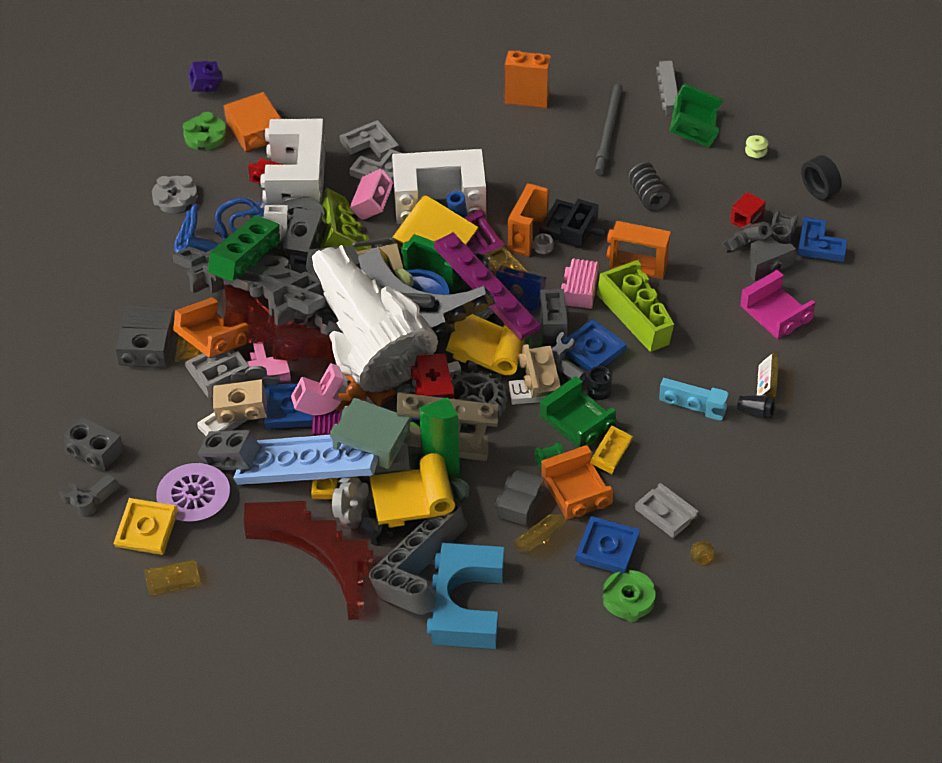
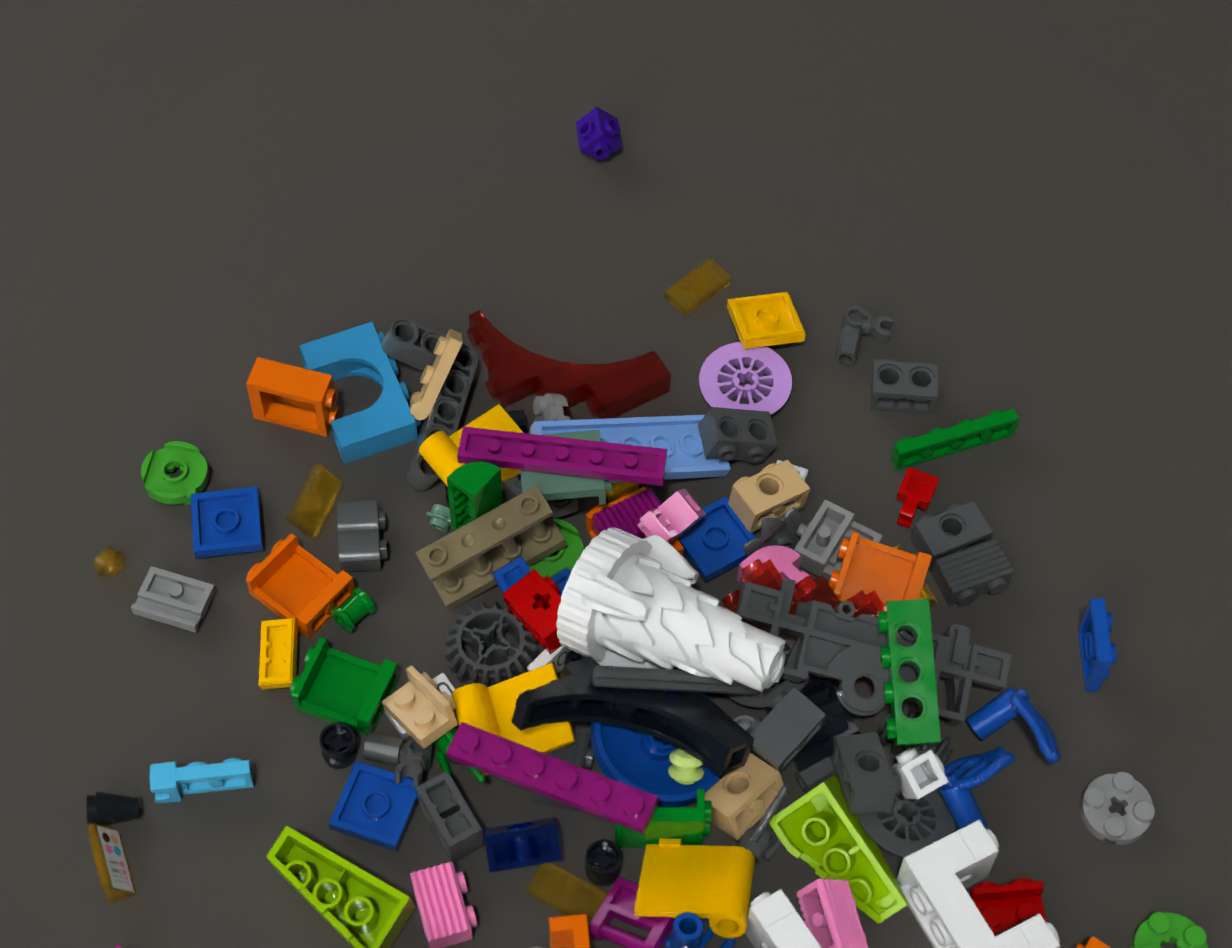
camera: 150 degrees right, 10 degrees up
none -> orange window [246,357,341,437]
none -> tan plate [410,328,463,420]
none -> magenta plate [457,426,667,486]
none -> dark purple brick [576,107,622,162]
none -> green plate [890,408,1020,471]
none -> red plate [896,467,940,528]
none -> blue plate [1078,599,1117,692]

